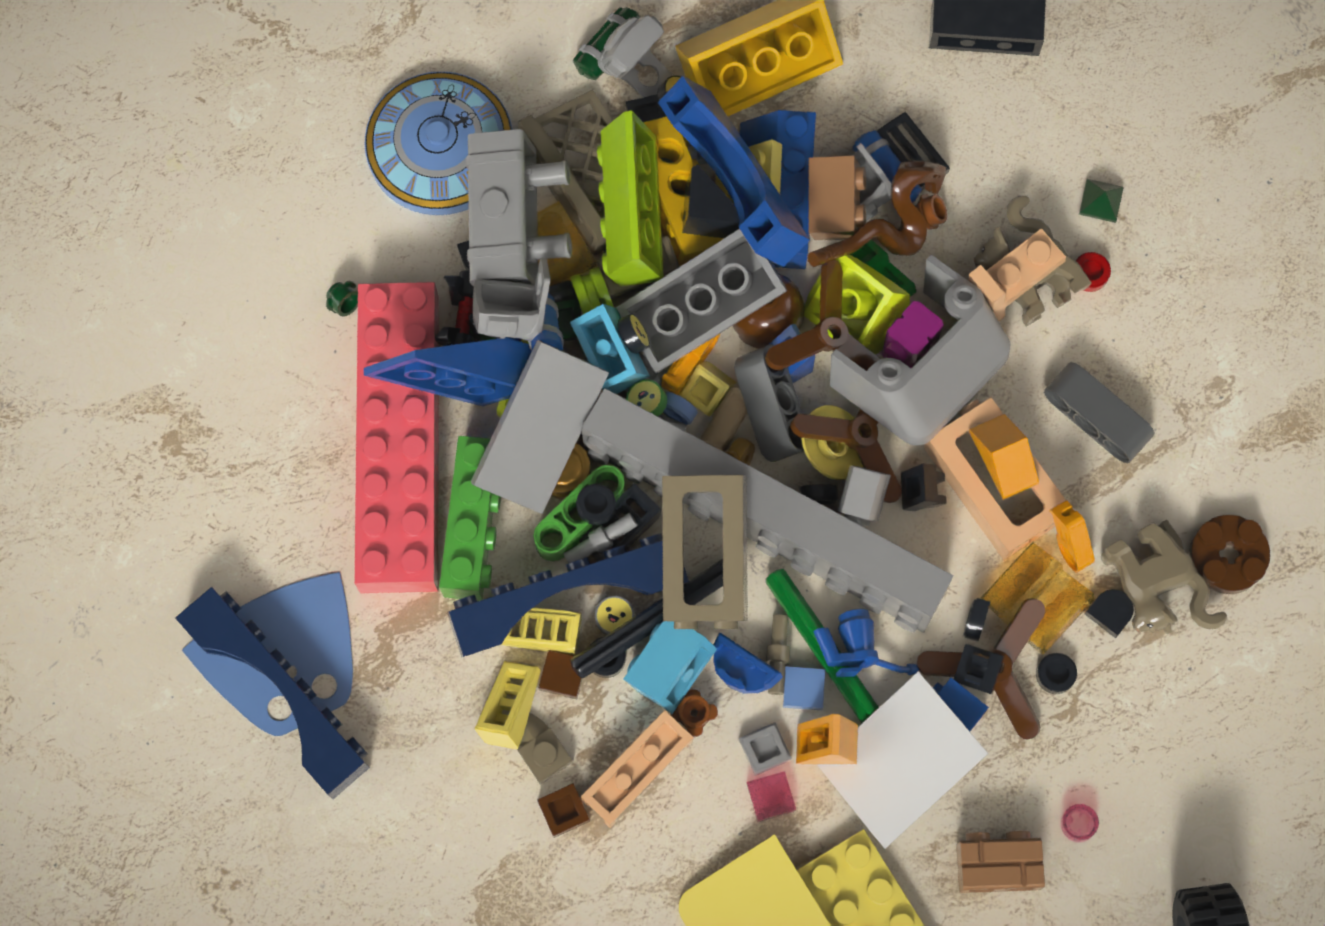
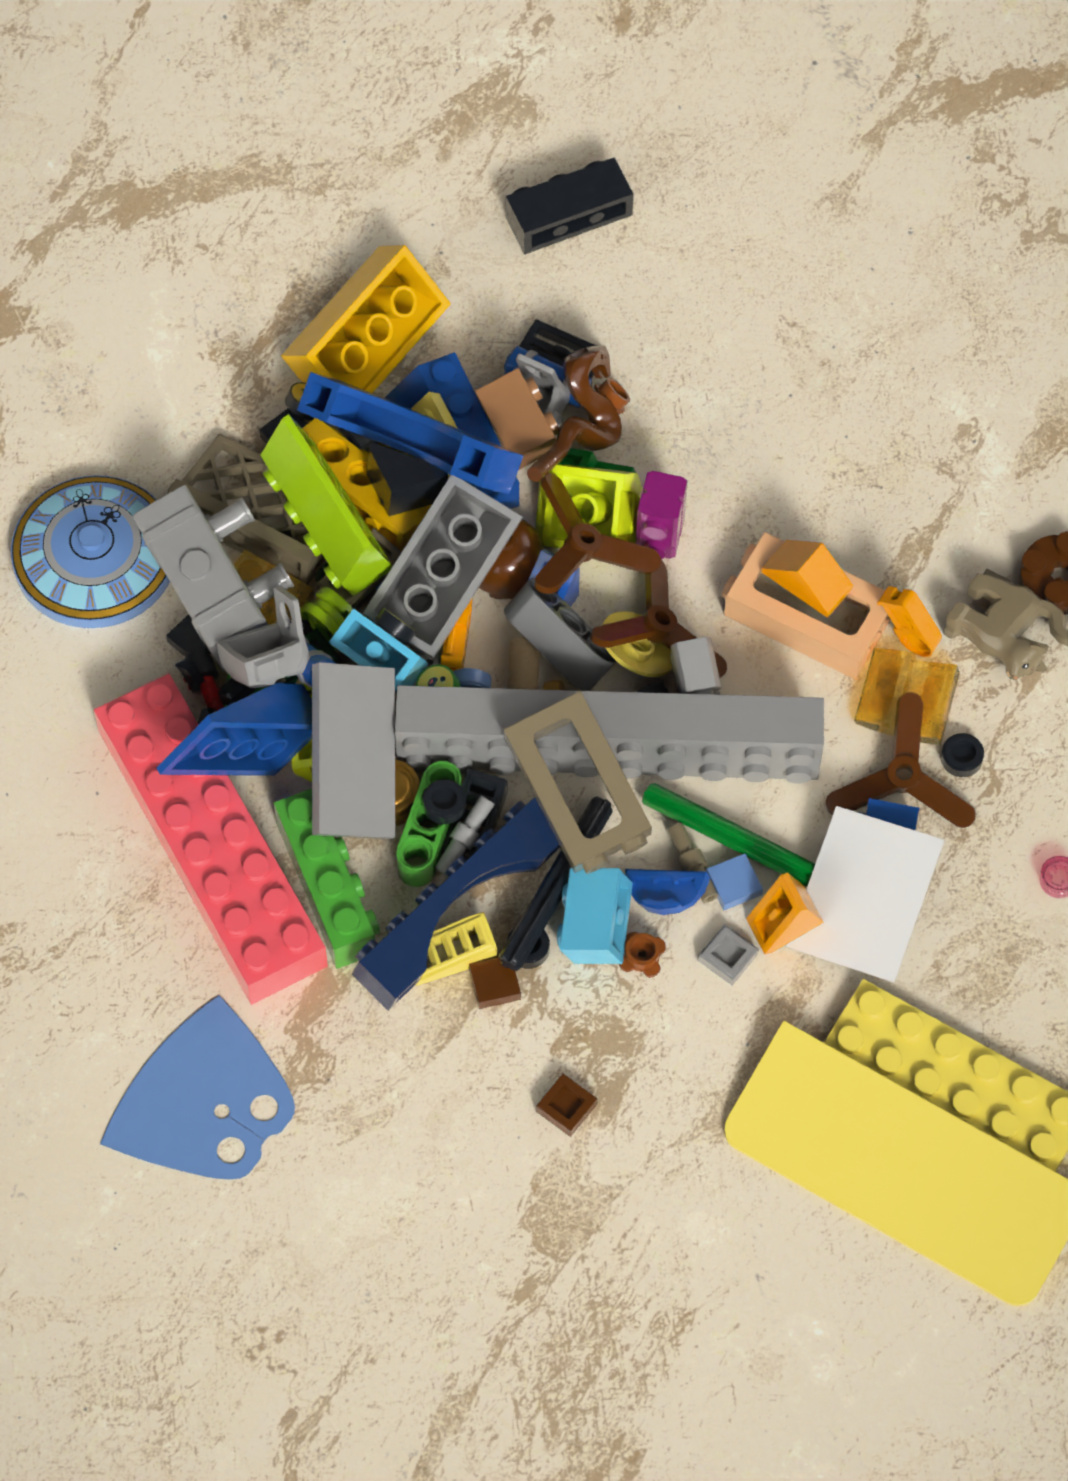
camera: 30 degrees left, 10 degrees down
dark blue arch [175,587,370,799] -> none
dark green plate [326,281,358,317] -> none
light yellow slope [475,661,541,749] -> none
dark tan plate [517,713,573,785] -> none
light grey piece [573,7,672,97] -> none
light nougat container [581,710,694,828] -> none
light yellow tile [595,596,634,635] -> none
light yellow slope [679,361,737,417] -> none
clear pink tile [746,771,796,823] -> none
blue piece [814,609,919,677] -> none
light grey windscreen [830,255,1010,445] -> none
black tile [900,463,947,511] -> none
black tile [954,644,1005,694] -> none
medium nougat brick [956,831,1045,893] -> none
black tile [963,598,990,642] -> none
light nougat bracket [969,228,1066,321] -> none
dark tan animal [974,196,1091,327] -> none
dark grey beam [1044,362,1155,464] -> none
red tile [1076,252,1111,292] -> none
dark green slope [1079,179,1124,223] -> none
black tile [1085,589,1134,638] -> none

